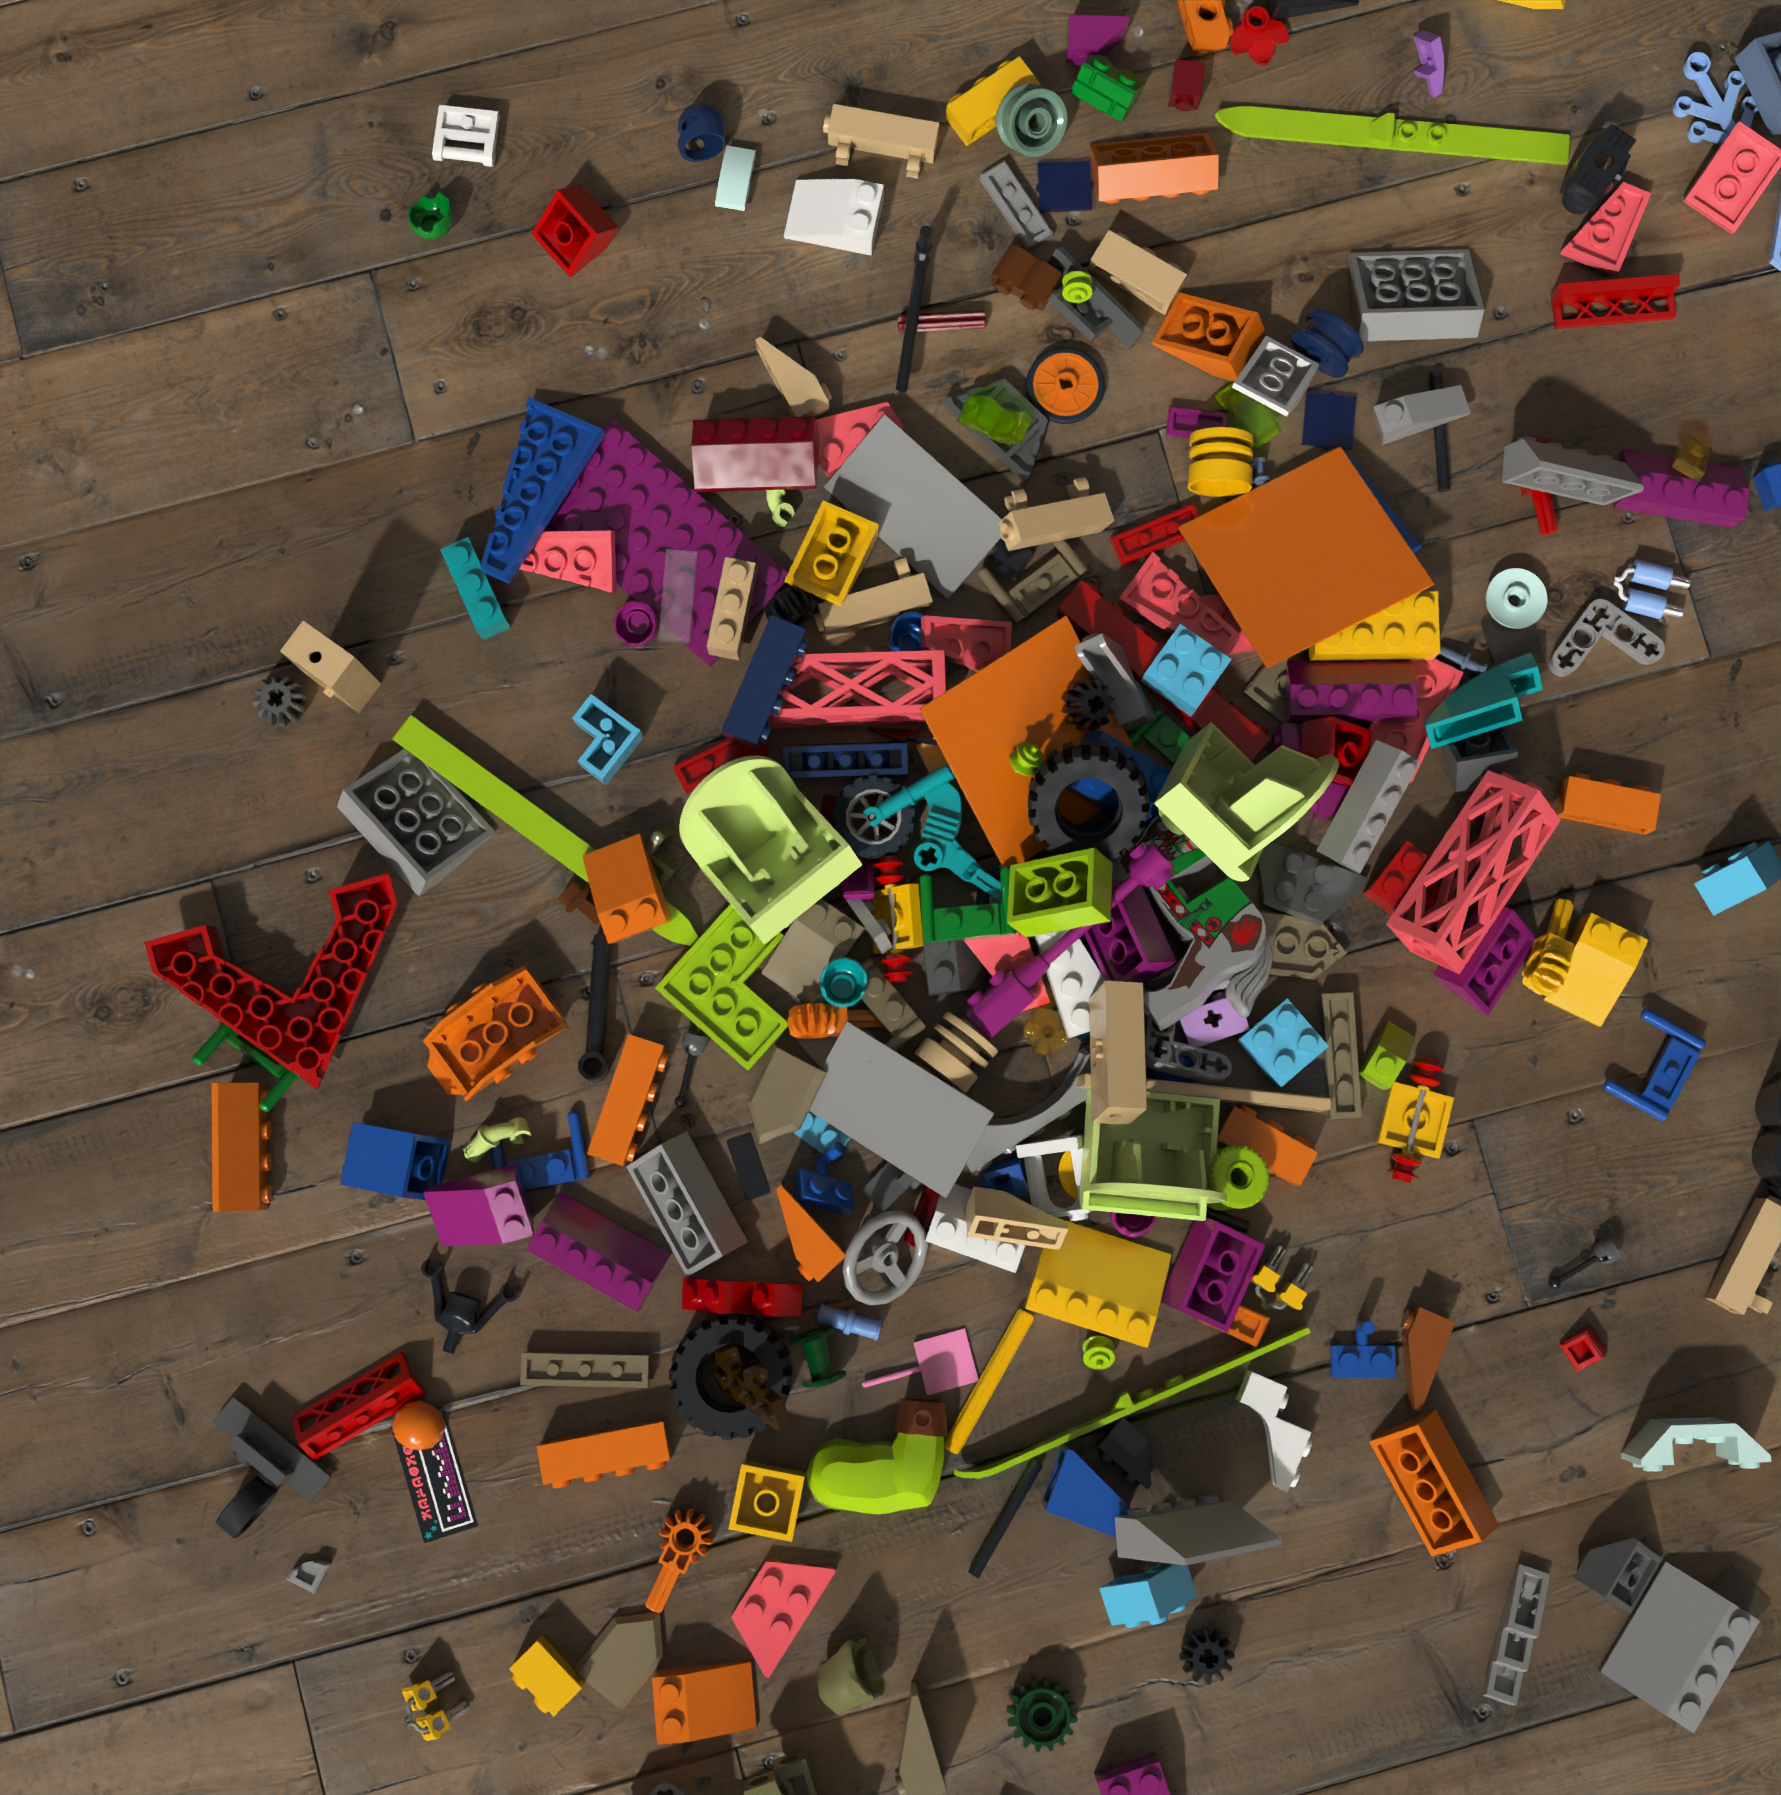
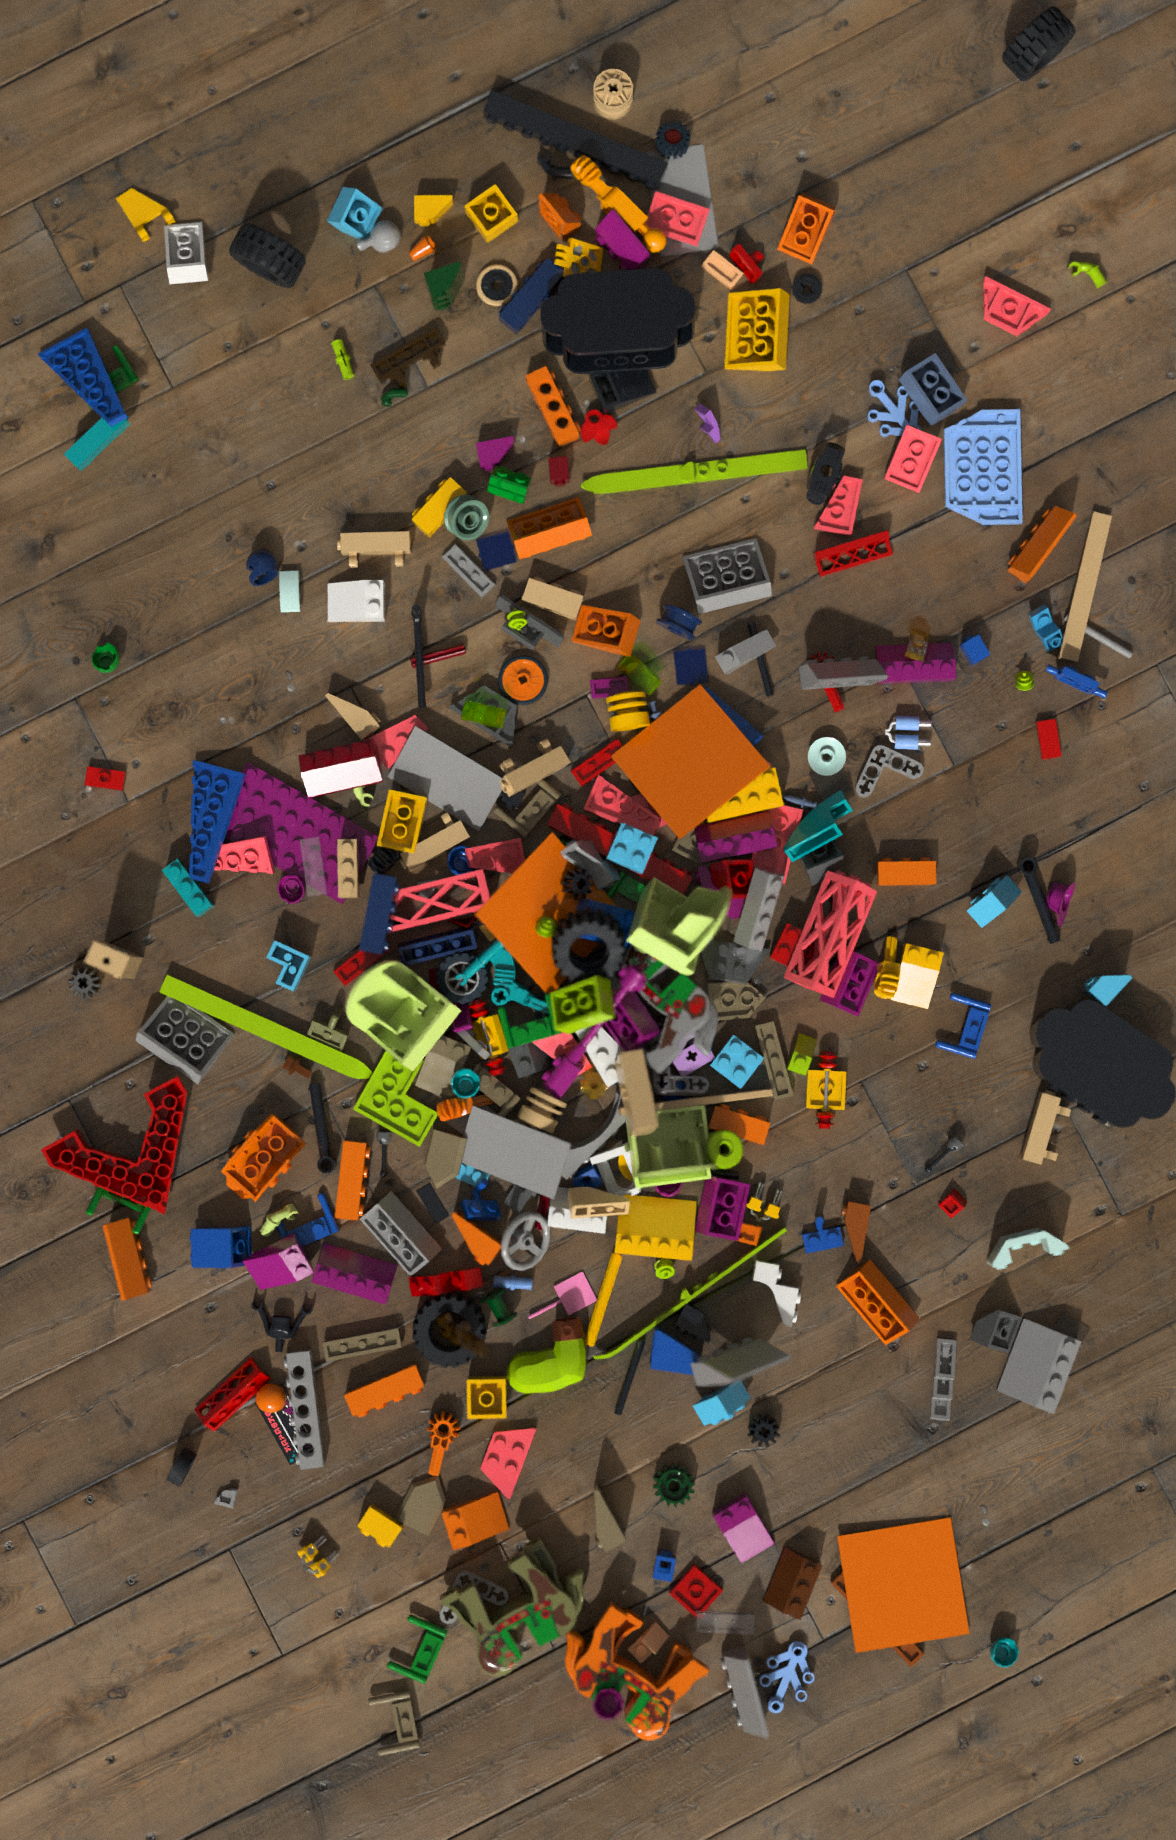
camera: 10 degrees left, 5 degrees up
dark grey bracket [213,1397,331,1503] -> none
white plate [432,105,500,167] -> none
red slope [531,184,619,277] -> none
orange slope [582,833,674,944] -> none
olive piece [817,1635,885,1715] -> none
reddish brown brick [992,244,1062,311] -> none
white slope [1232,336,1319,417] -> none
none -> red plate [84,766,126,791]
none -> light grey brick [284,1348,325,1470]

